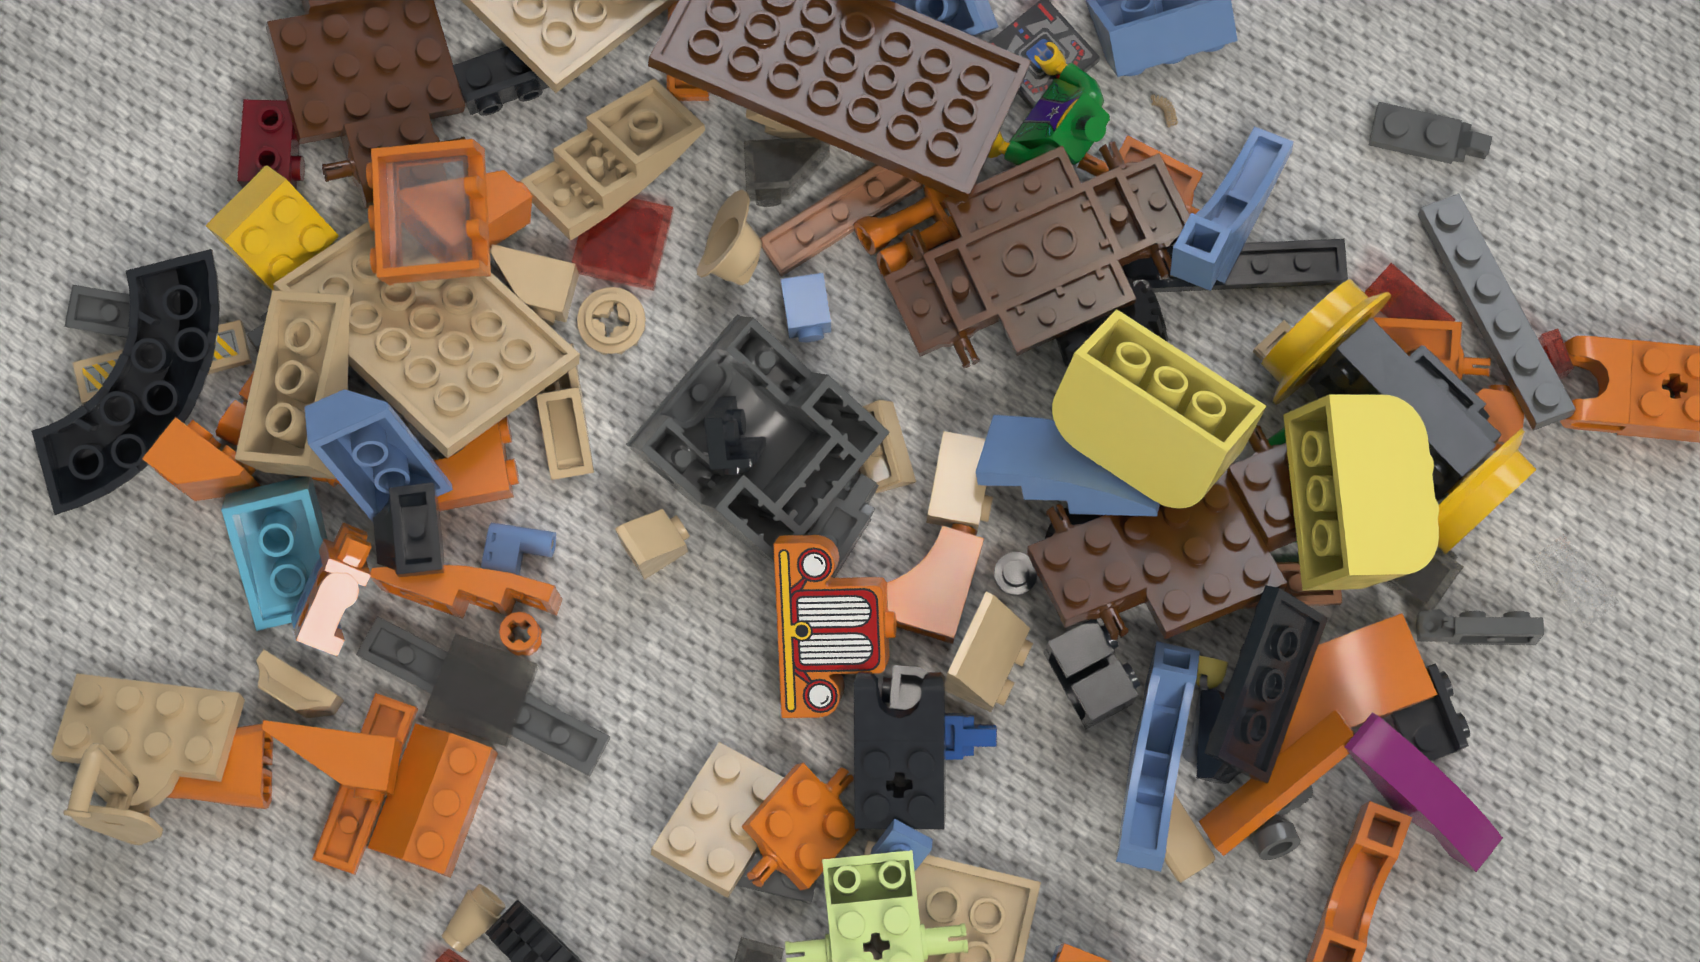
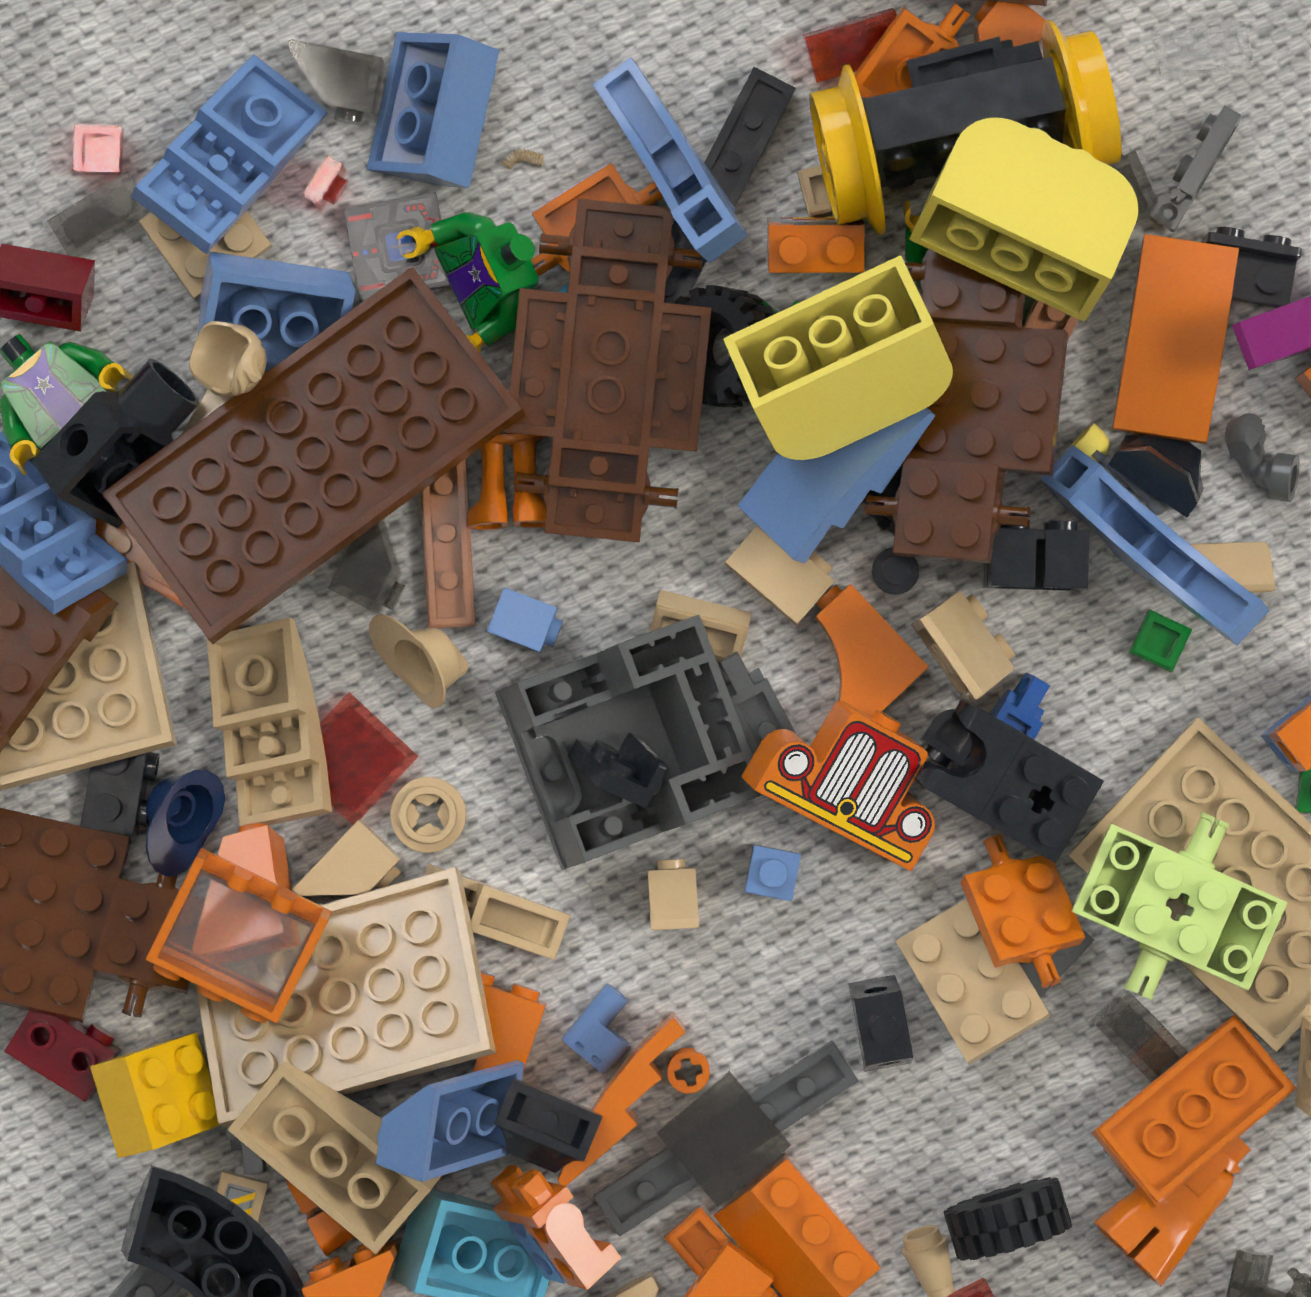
camera: 60 degrees left, 10 degrees up
medium blue plate [871,819,933,871] -> none
orange tile [1199,709,1355,856] -> none
black plate [1204,585,1328,783] -> none
none -> dark blue piece [146,770,225,877]
none -> medium blue brick [744,844,801,901]
none -> orange brick [767,217,865,273]
none -> black torso [848,975,913,1072]
none -> green tile [1128,609,1193,672]

